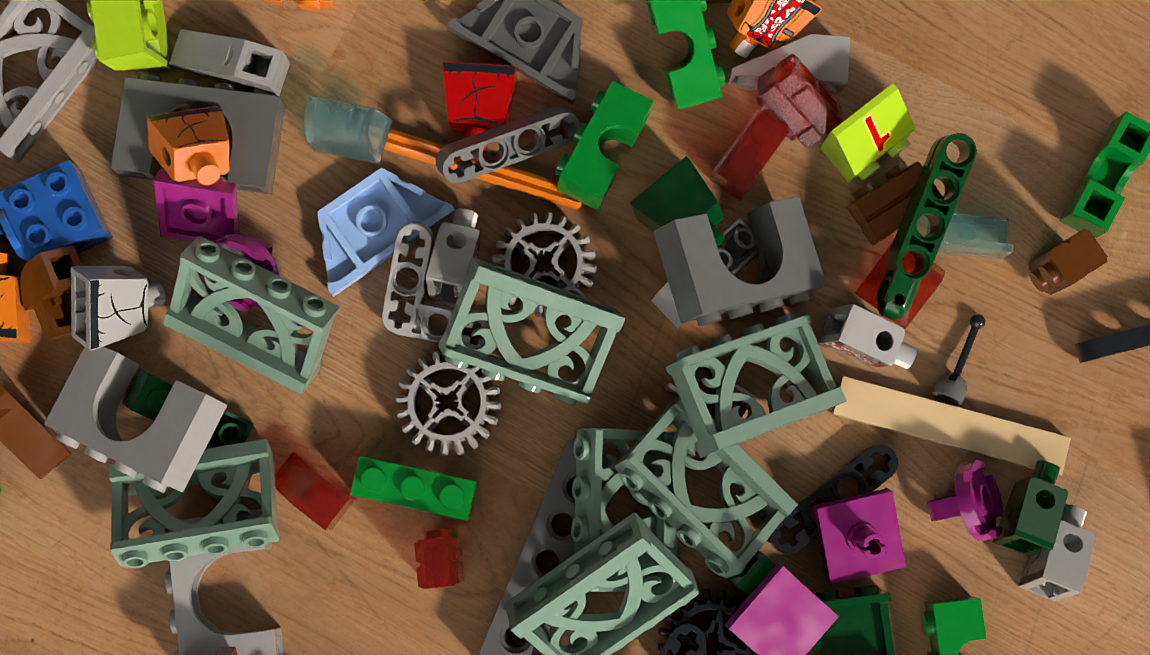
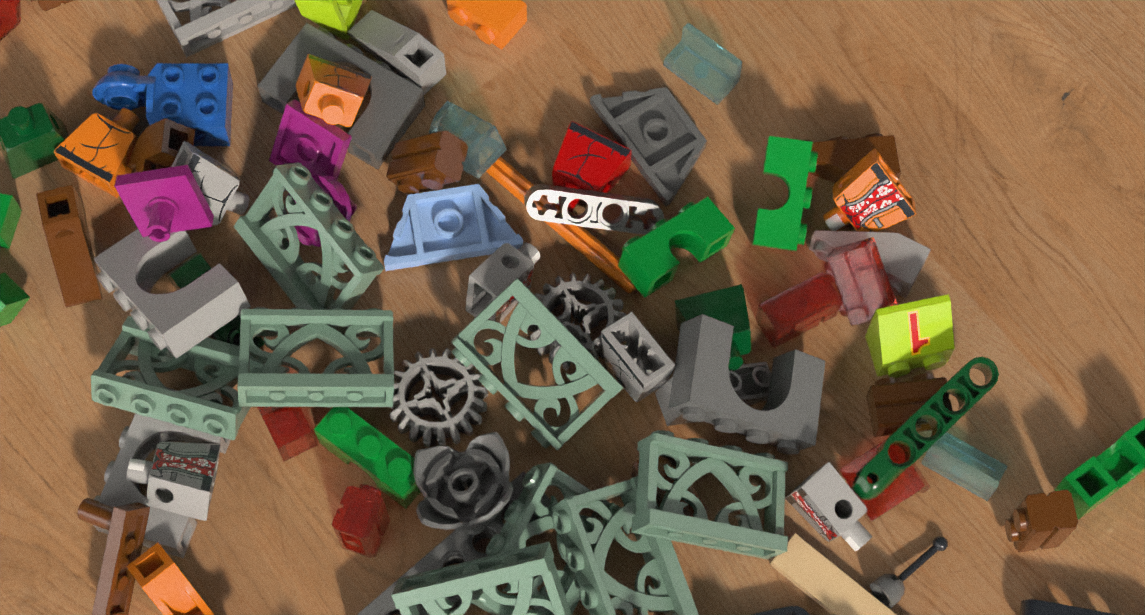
camera: 25 degrees right, 15 degrees down
light grey beam [382,222,489,348] -> none
none -> magenta tile [114,165,214,242]
none -> light grey torso [126,442,221,521]
none -> sand green fence [237,307,394,407]
none -> reddish brown brick [386,130,469,195]
none -> dark grey brick [413,432,513,535]
none -> light grey torso [601,312,675,402]

